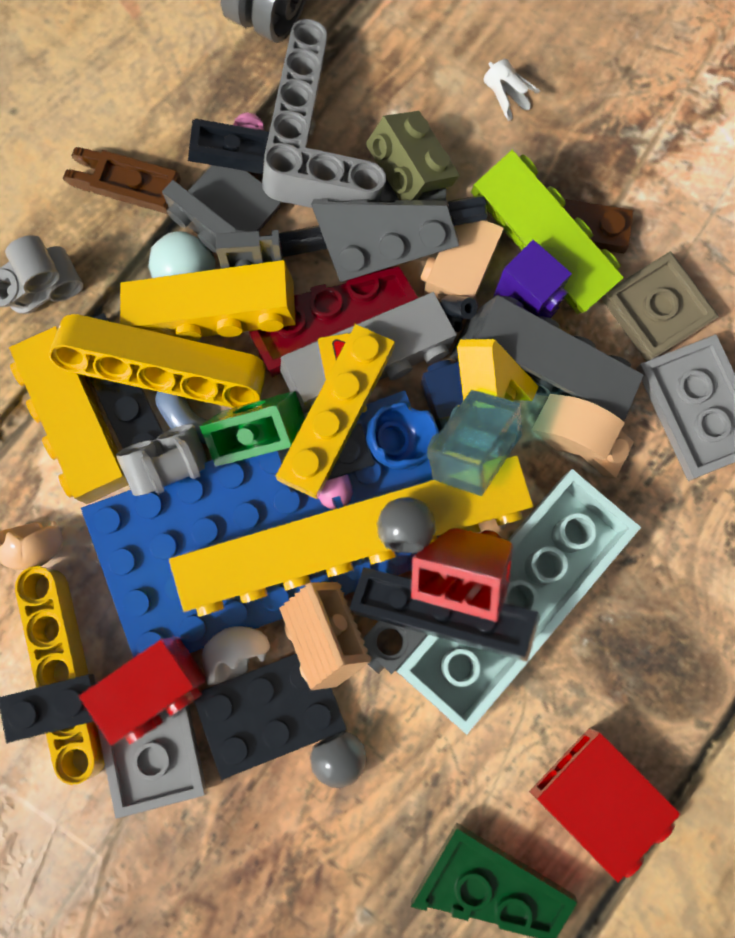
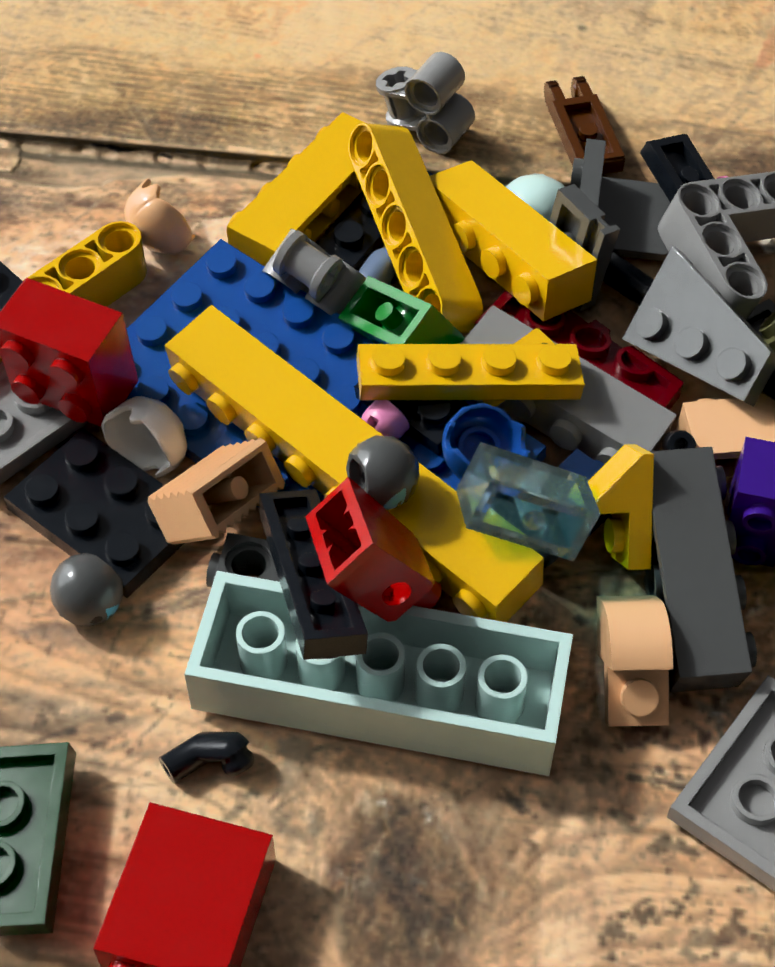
camera: 60 degrees right, 25 degrees down
none -> black arm [159,732,254,784]

